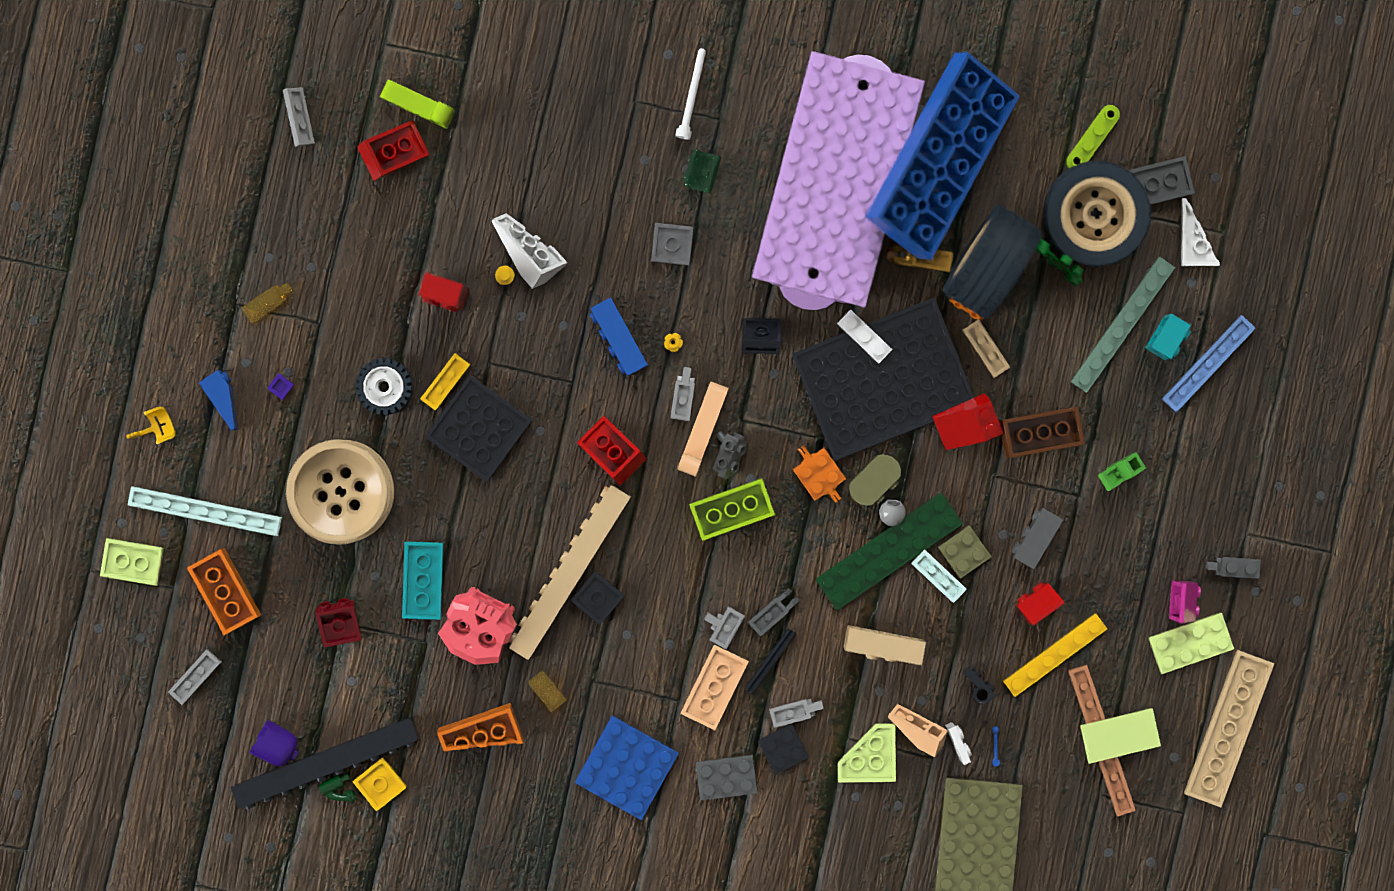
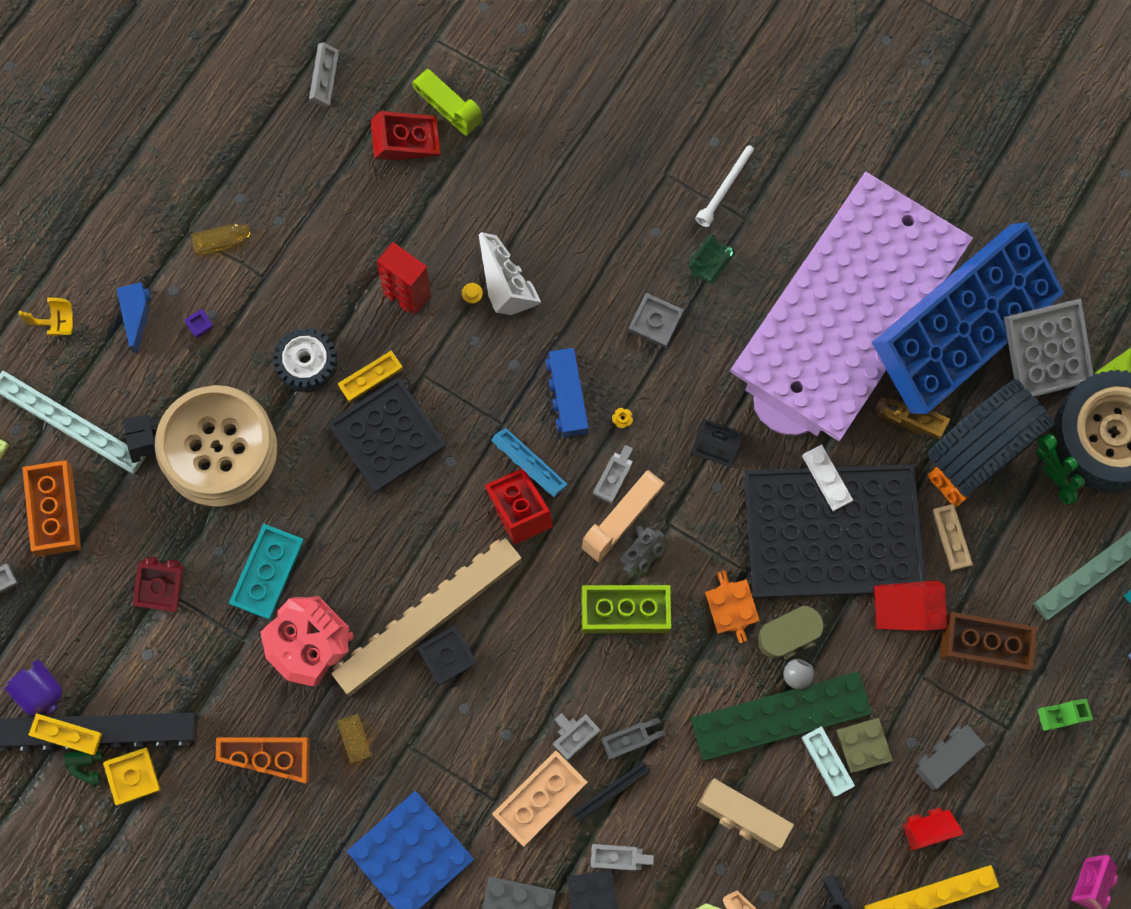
camera: 20 degrees right, 15 degrees down
none -> yellow plate [29,713,102,756]
none -> black hips [123,414,161,463]
none -> dark azure plate [491,428,568,497]
none -> light grey tile [1004,299,1094,397]

